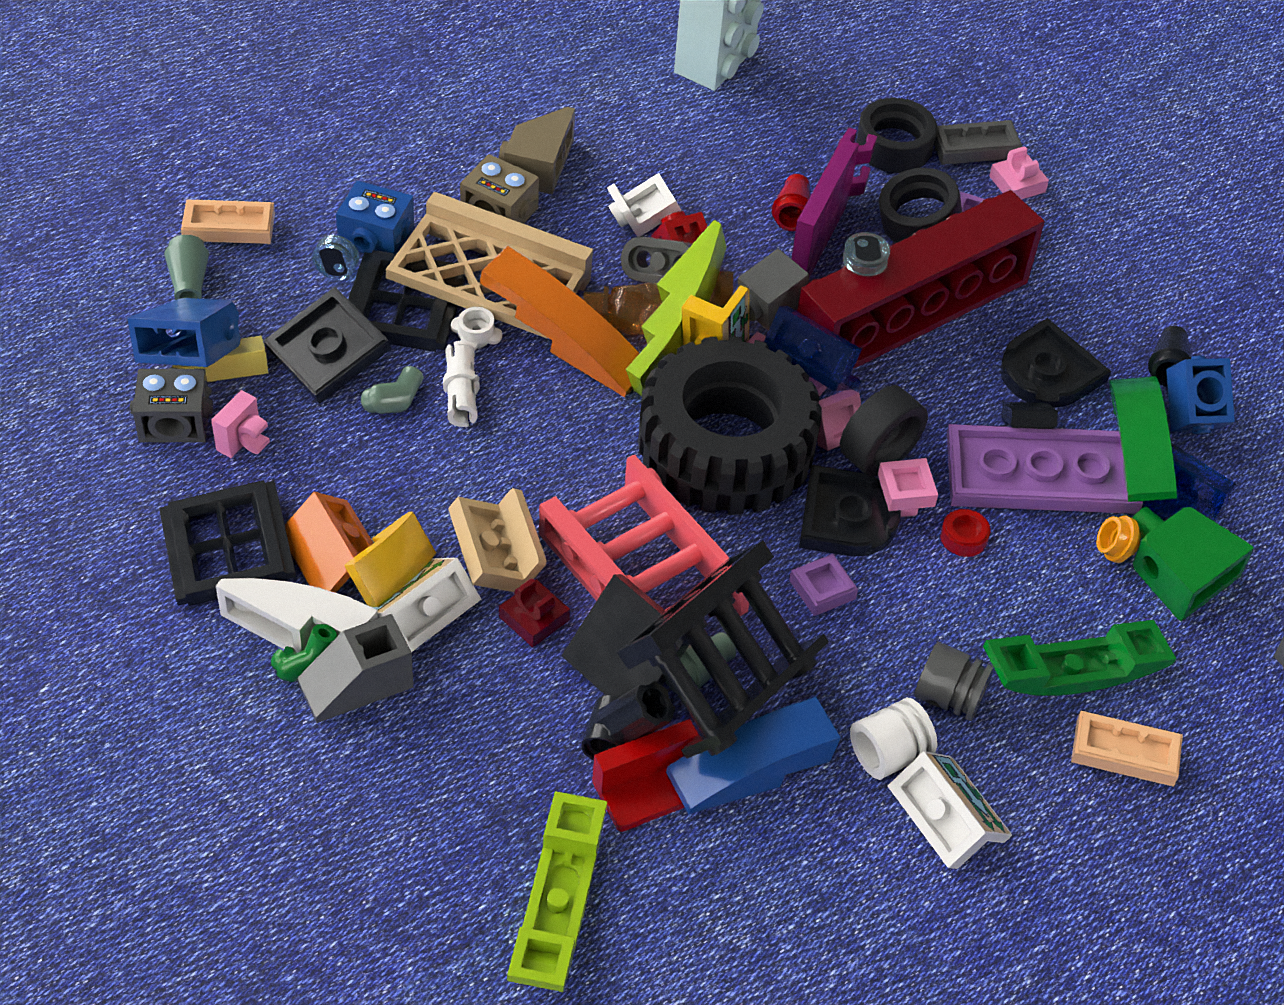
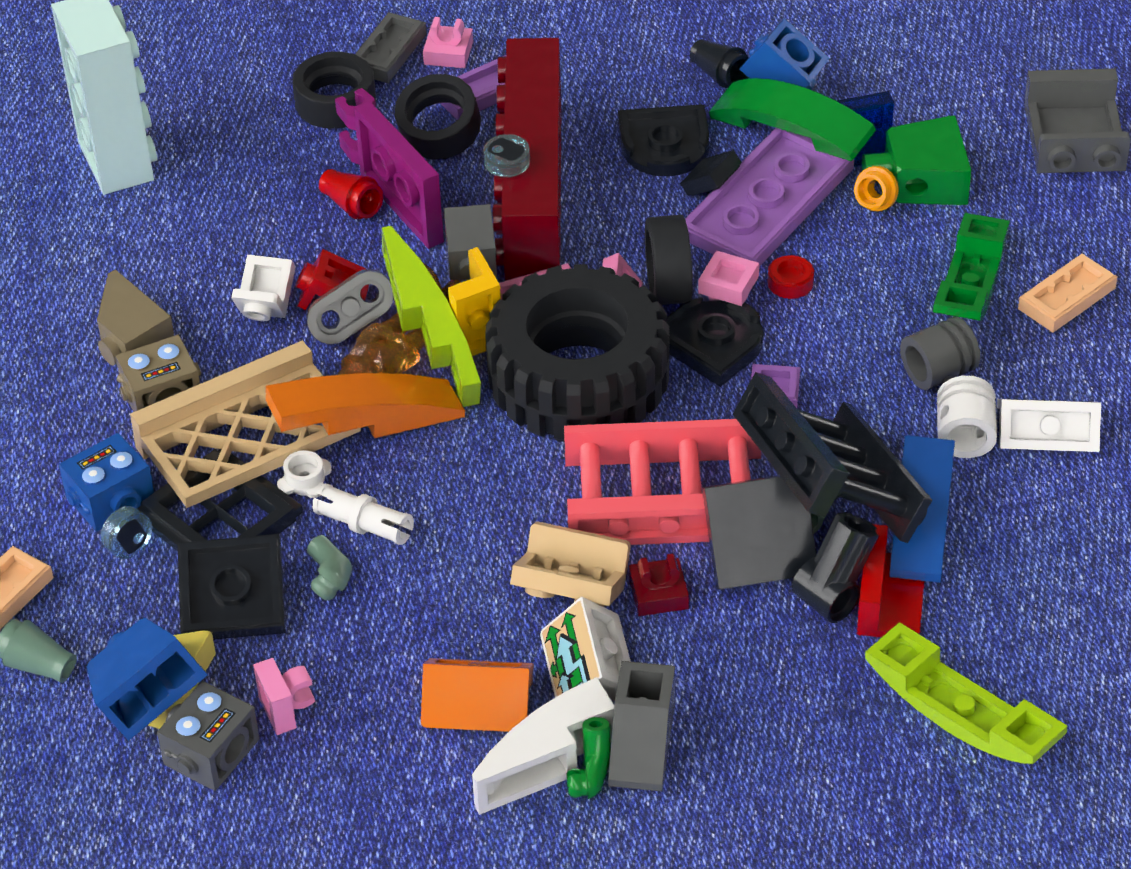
camera: 50 degrees left, 5 degrees down
black piece [159,480,296,606] -> none
yellow slope [344,512,436,607] -> none
clear blue panel [763,306,862,391] -> none

